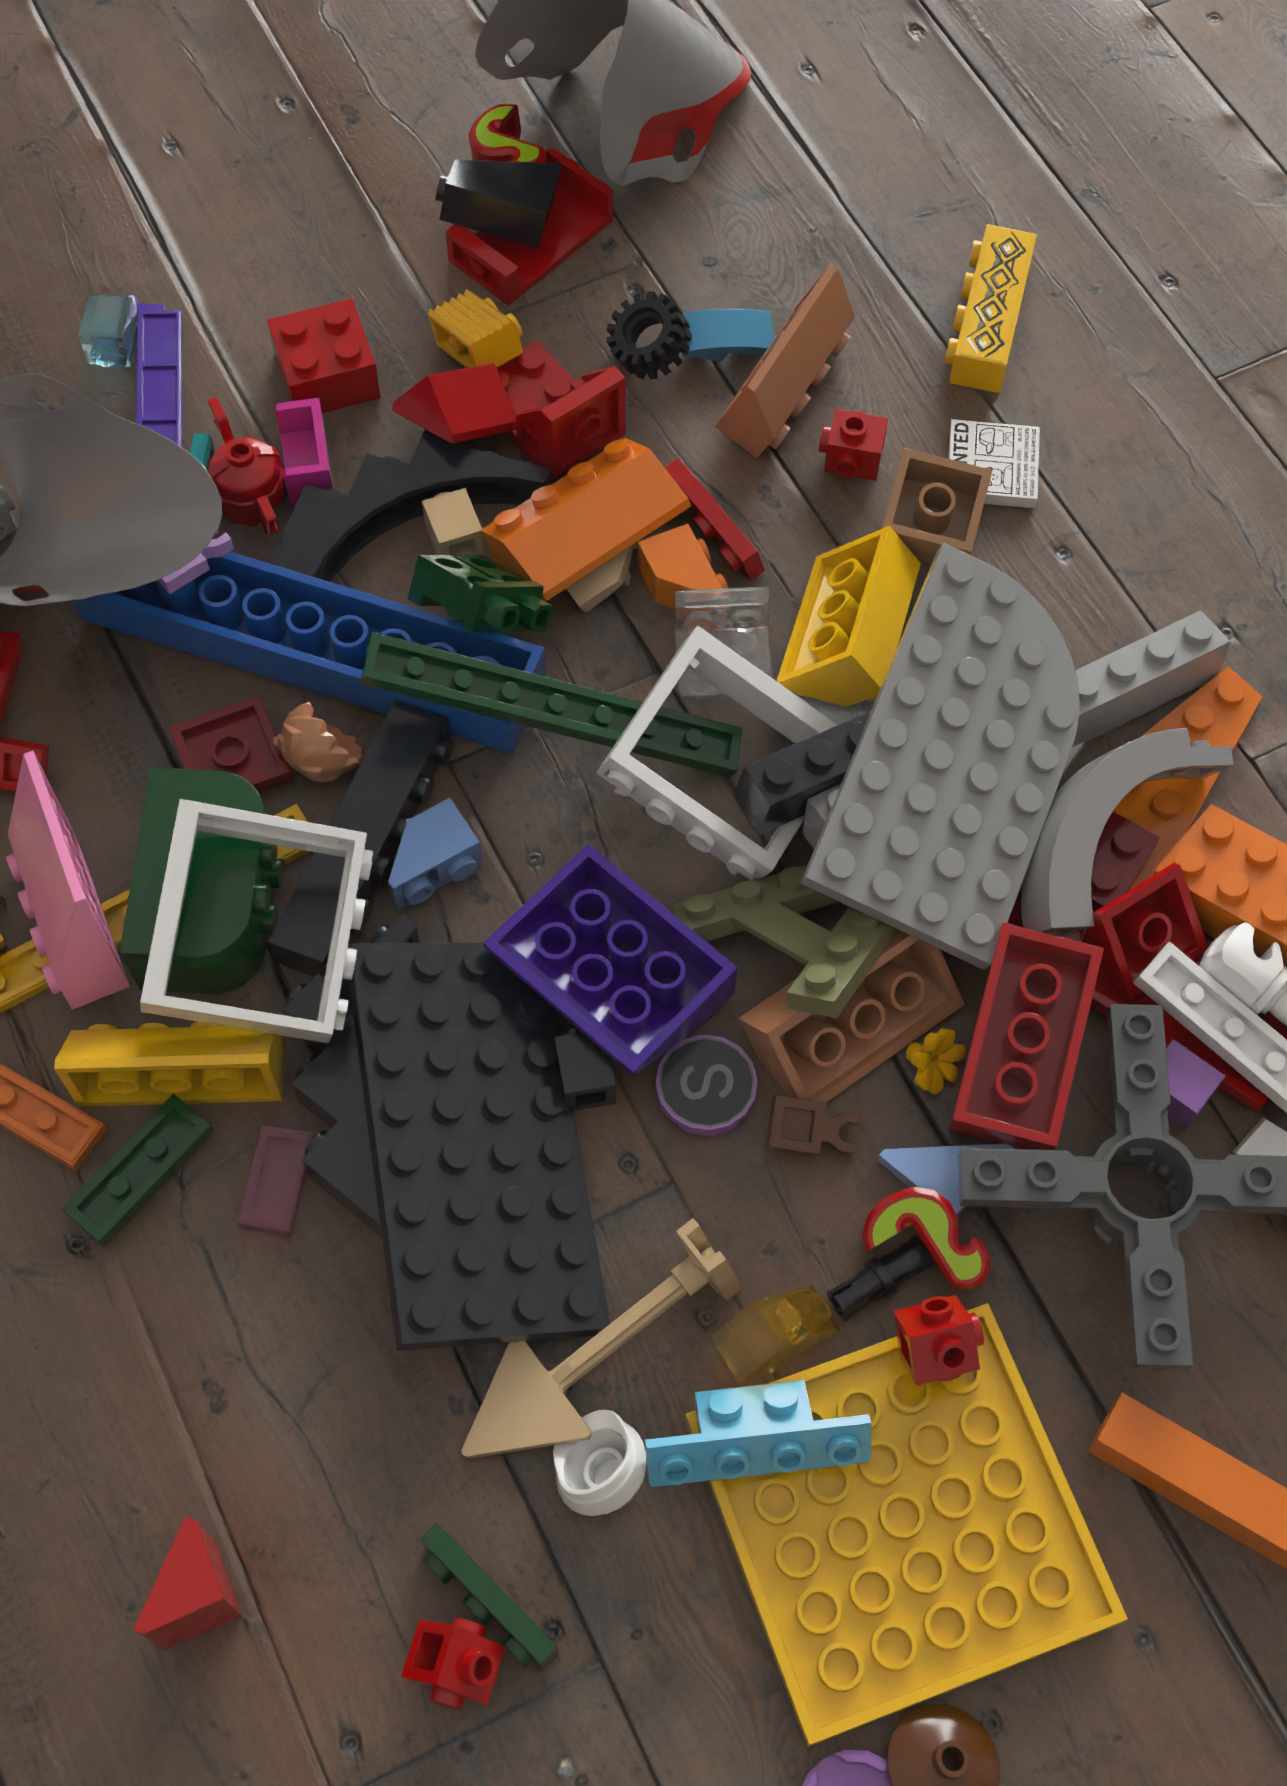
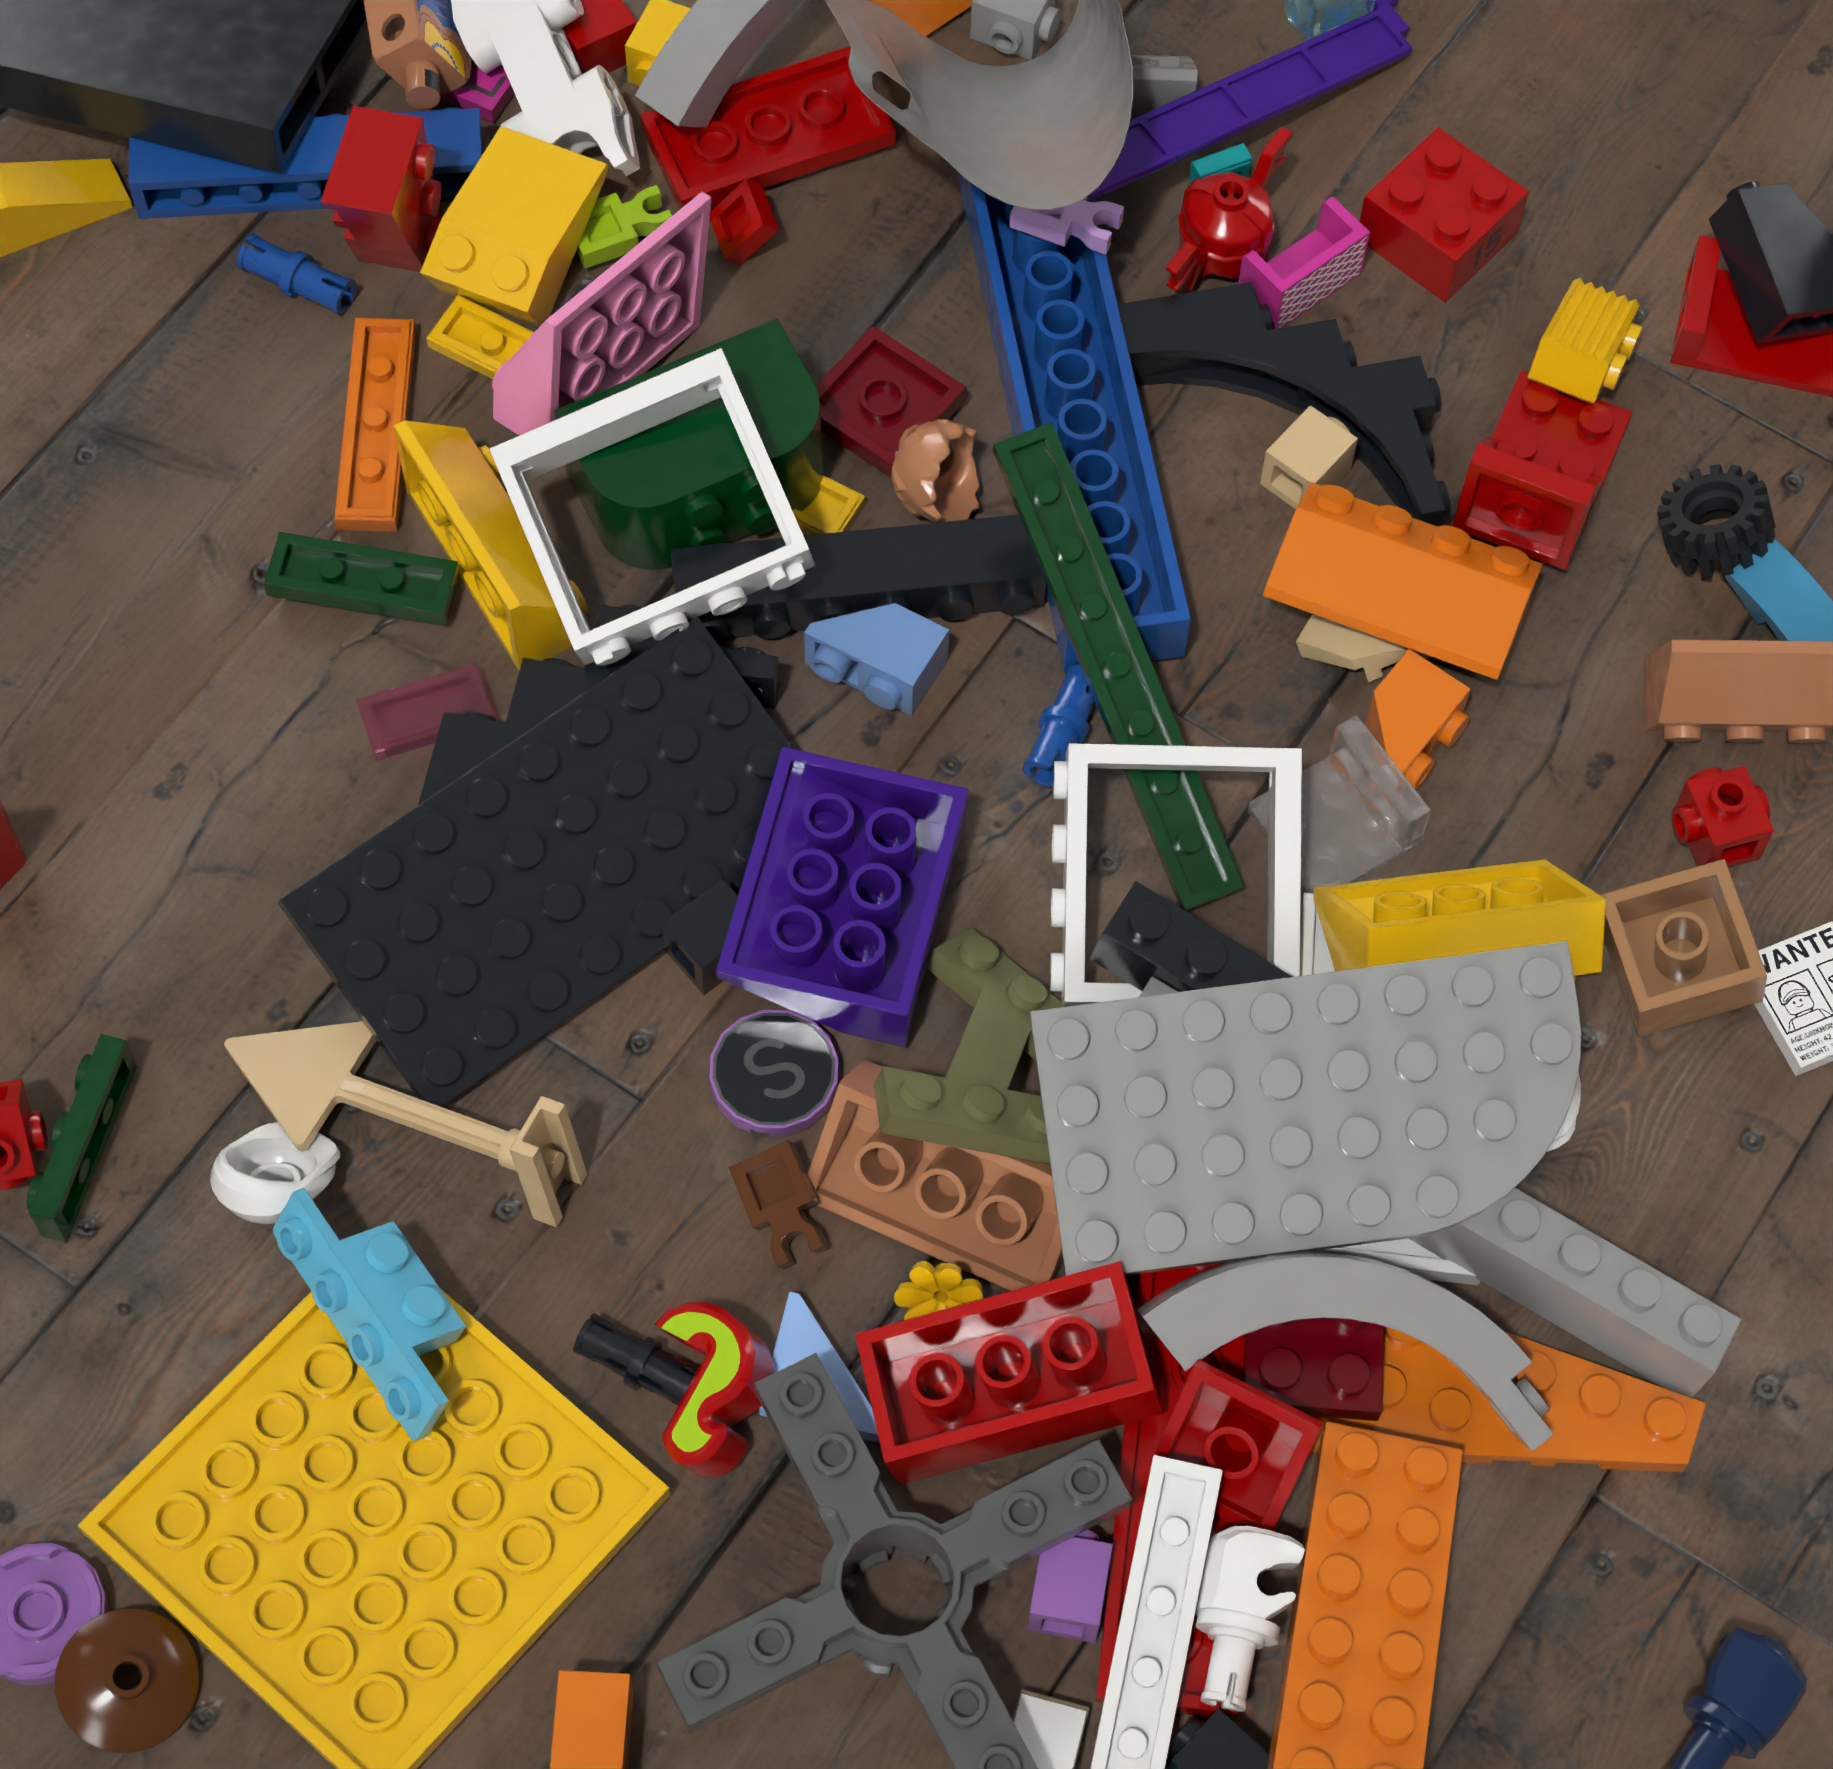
camera: 60 degrees right, 0 degrees up
red slope [392,363,517,443] -> none
dark green hips [408,555,553,633] -> none
red plate [665,457,765,582] -> none
clear yellow slope [711,1285,841,1384] -> none
red brick [893,1295,984,1386] -> none
none -> blue pin [1022,664,1095,787]

